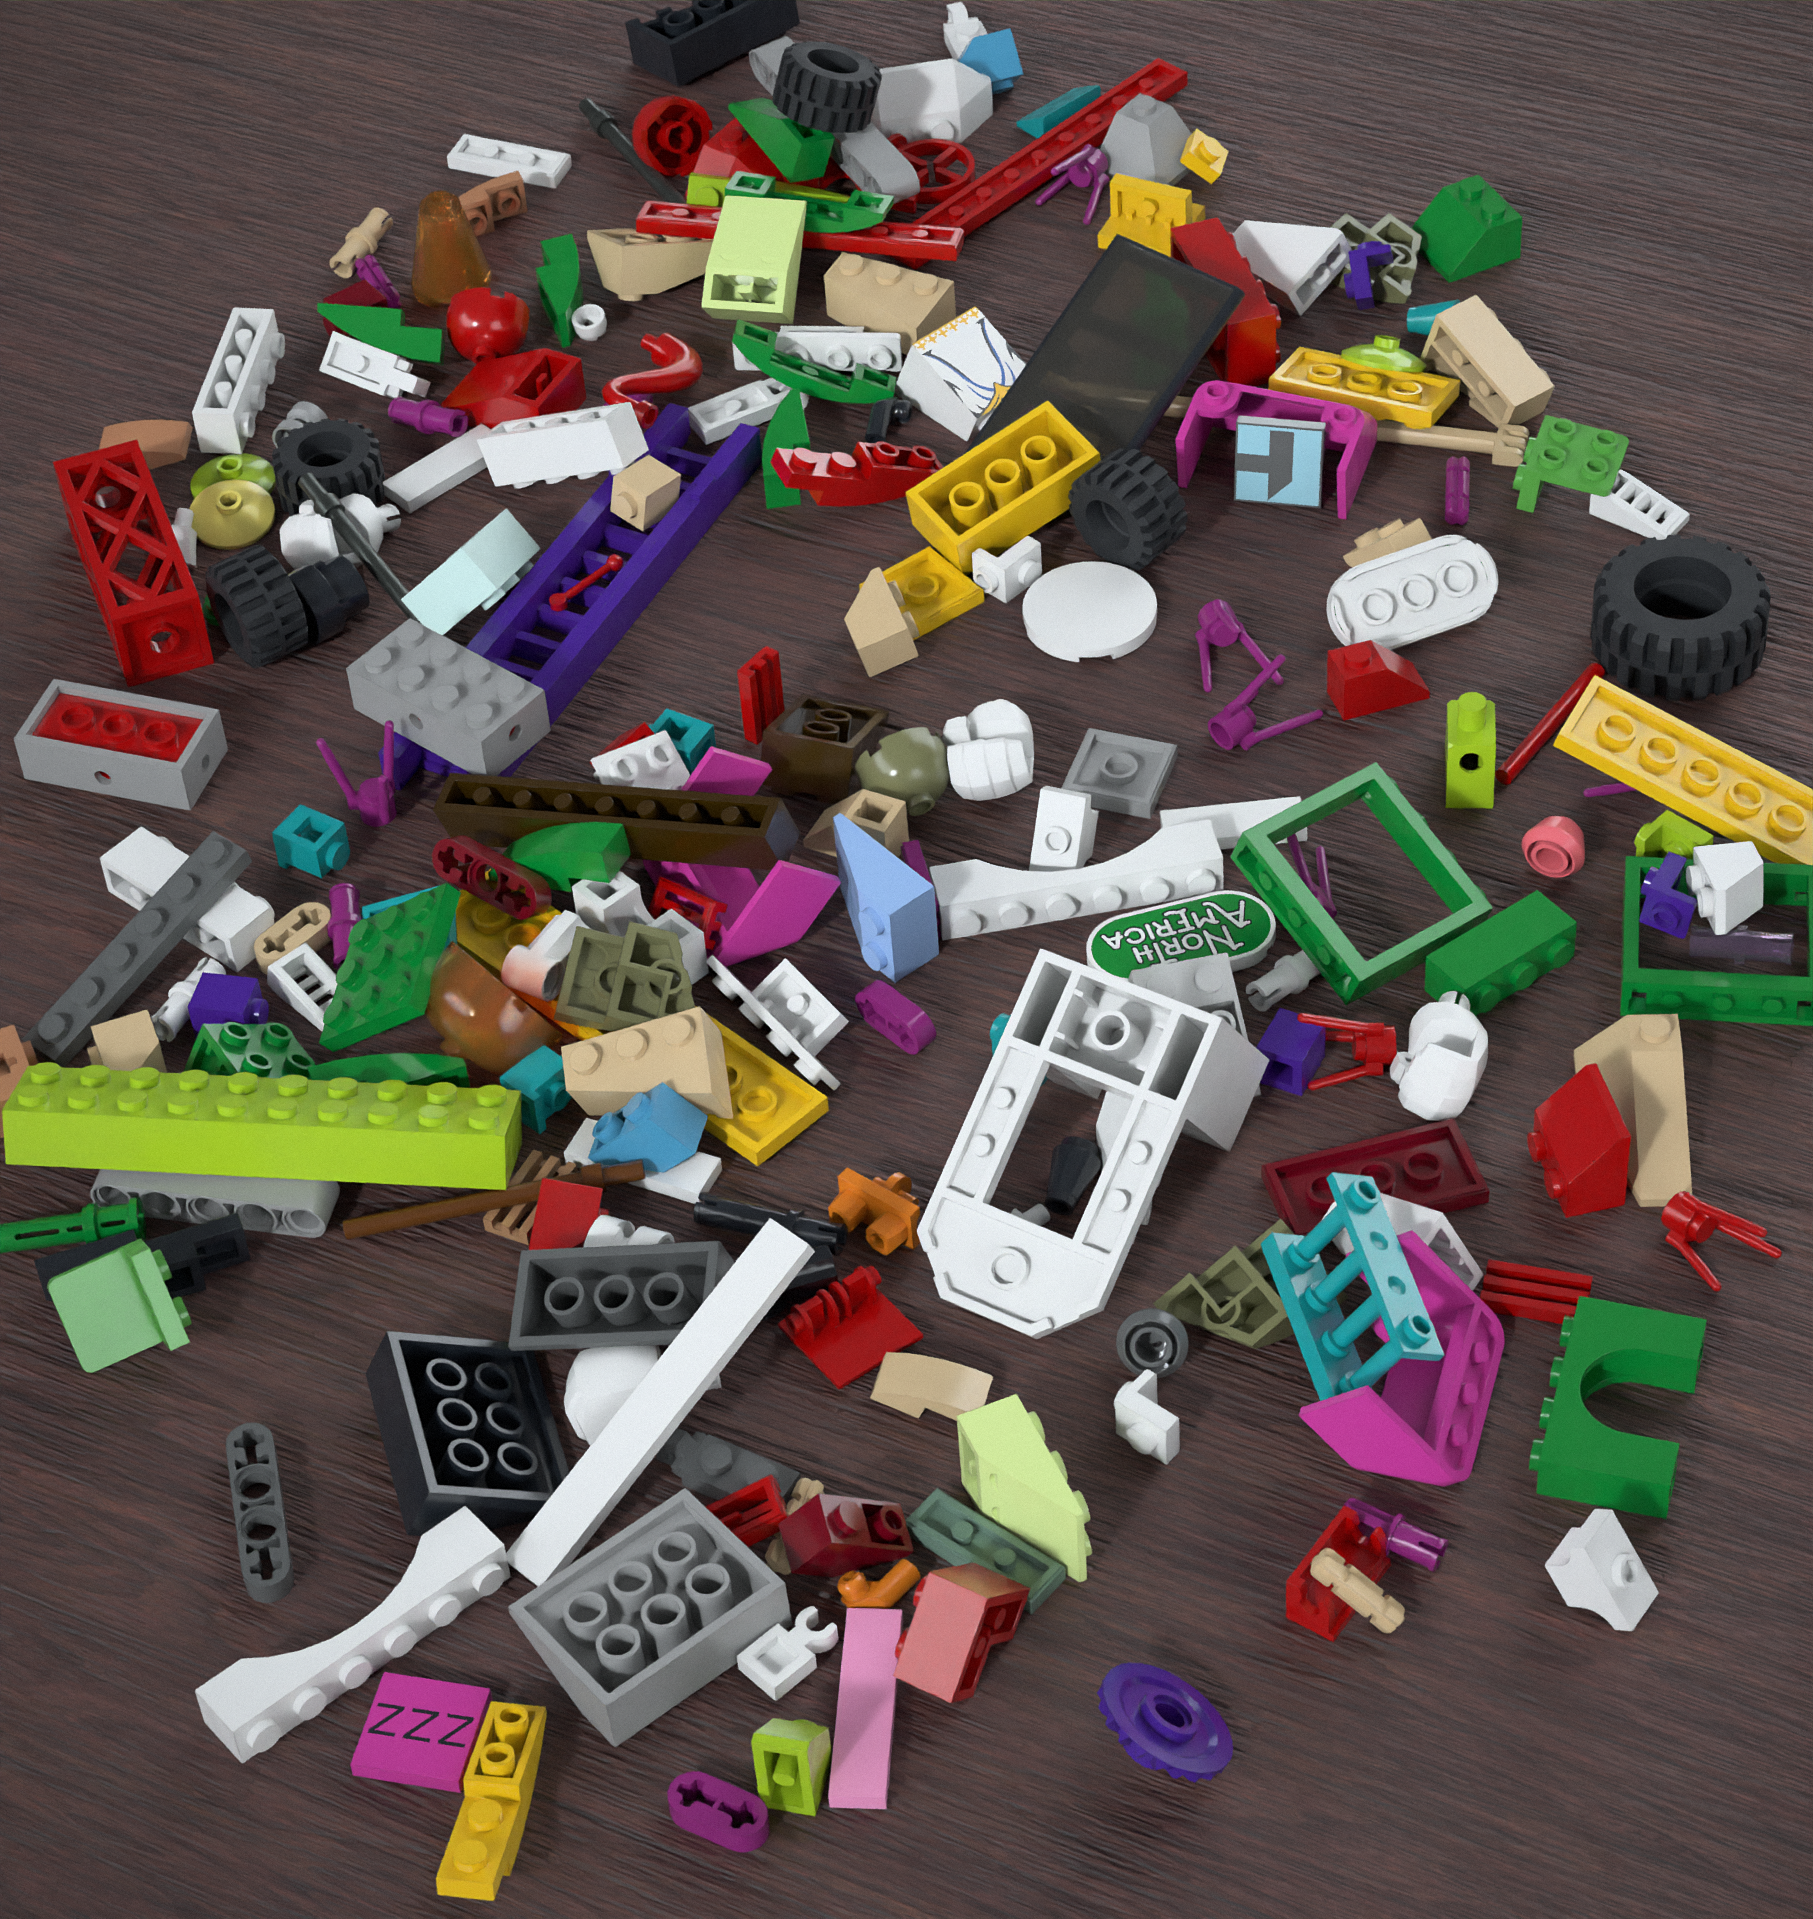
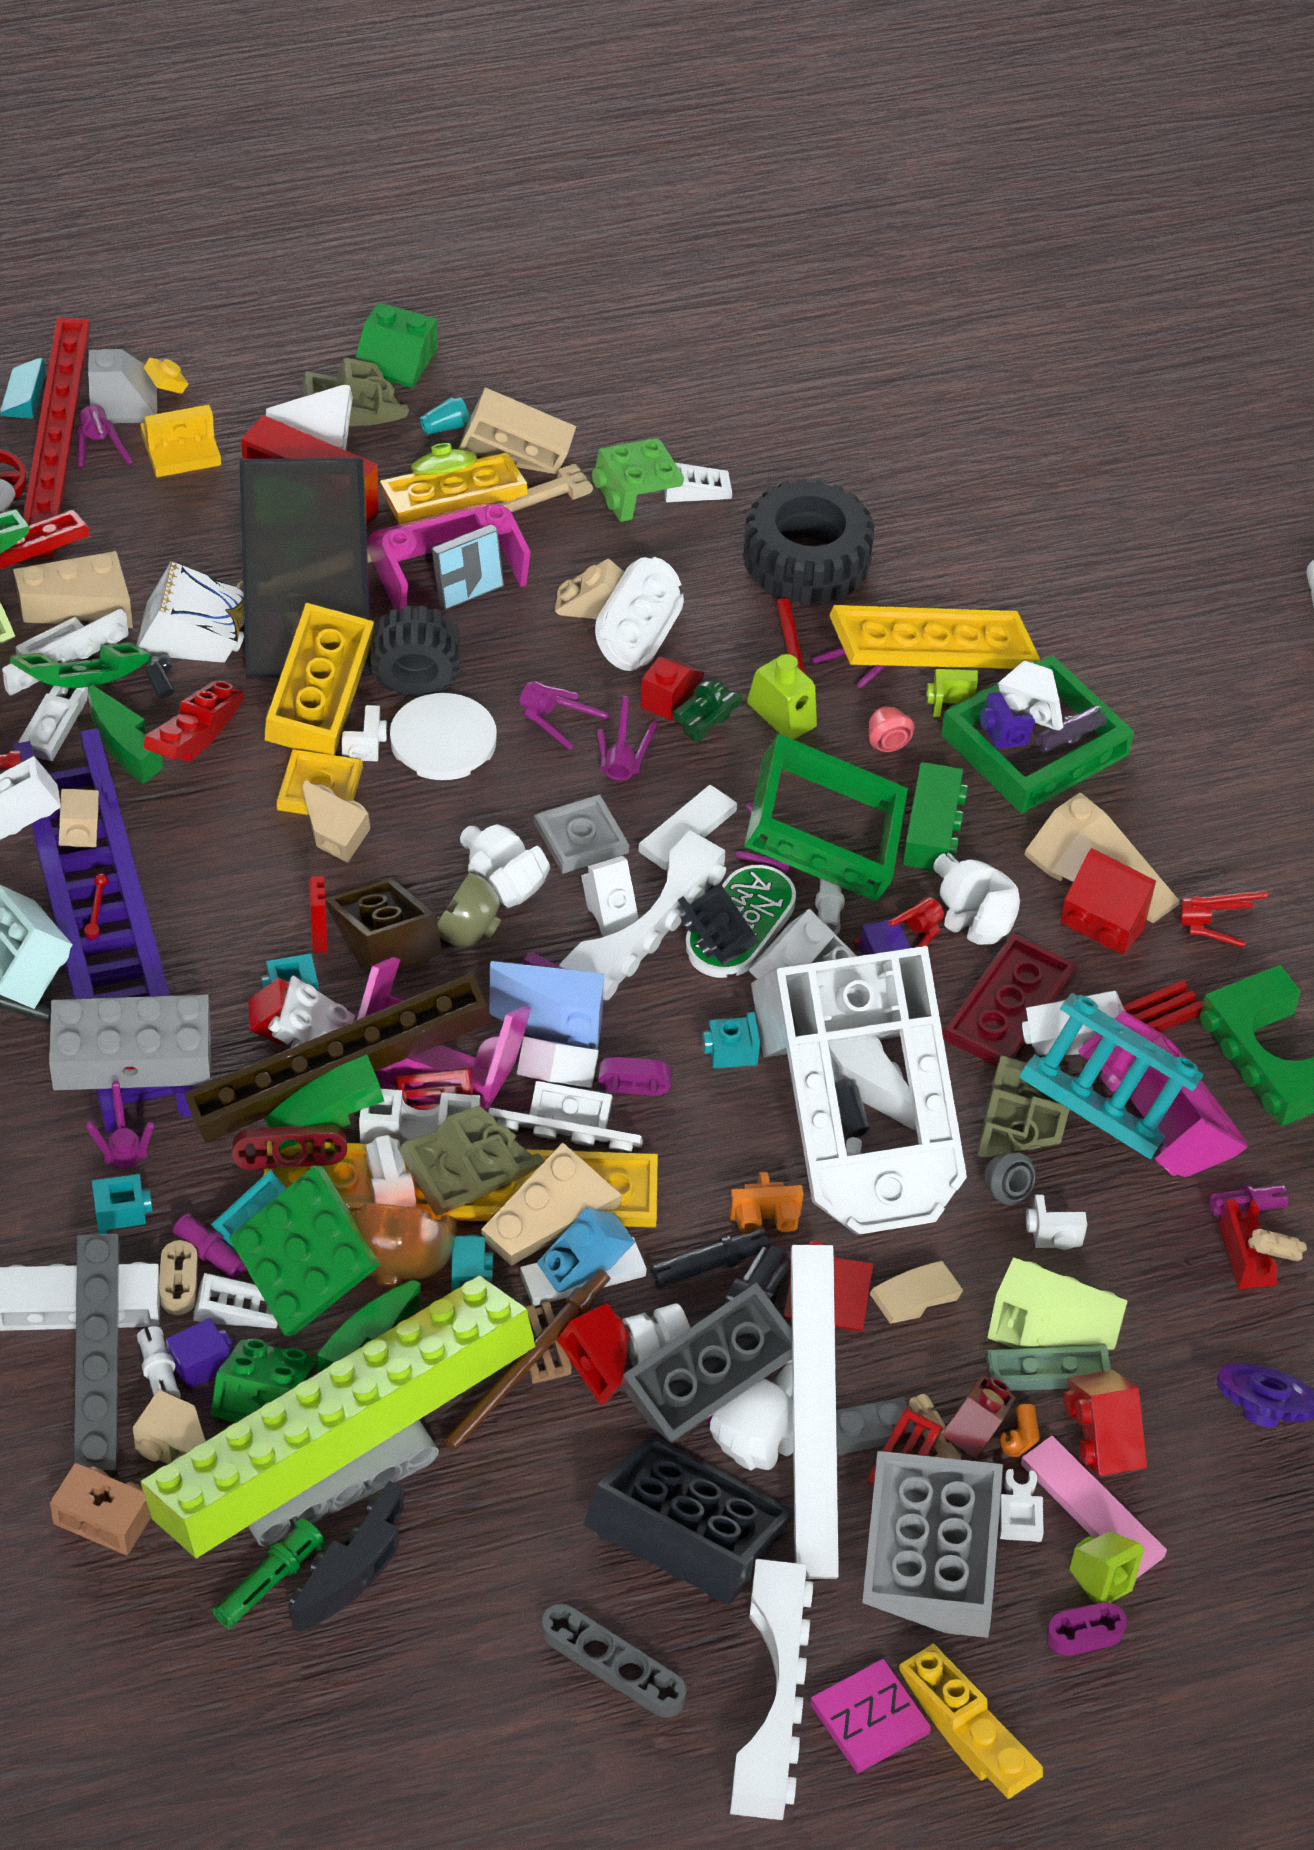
camera: 50 degrees left, 5 degrees up
bright green bracket [47,1238,192,1373] -> none
tan slope [803,789,909,858] -> none
dark purple bracket [1344,241,1394,310] -> none
magenta axle [1445,456,1470,525] -> none
none -> white slope [517,1037,599,1088]
none -> dark green hips [674,678,742,742]
none -> black bracket [677,883,760,967]

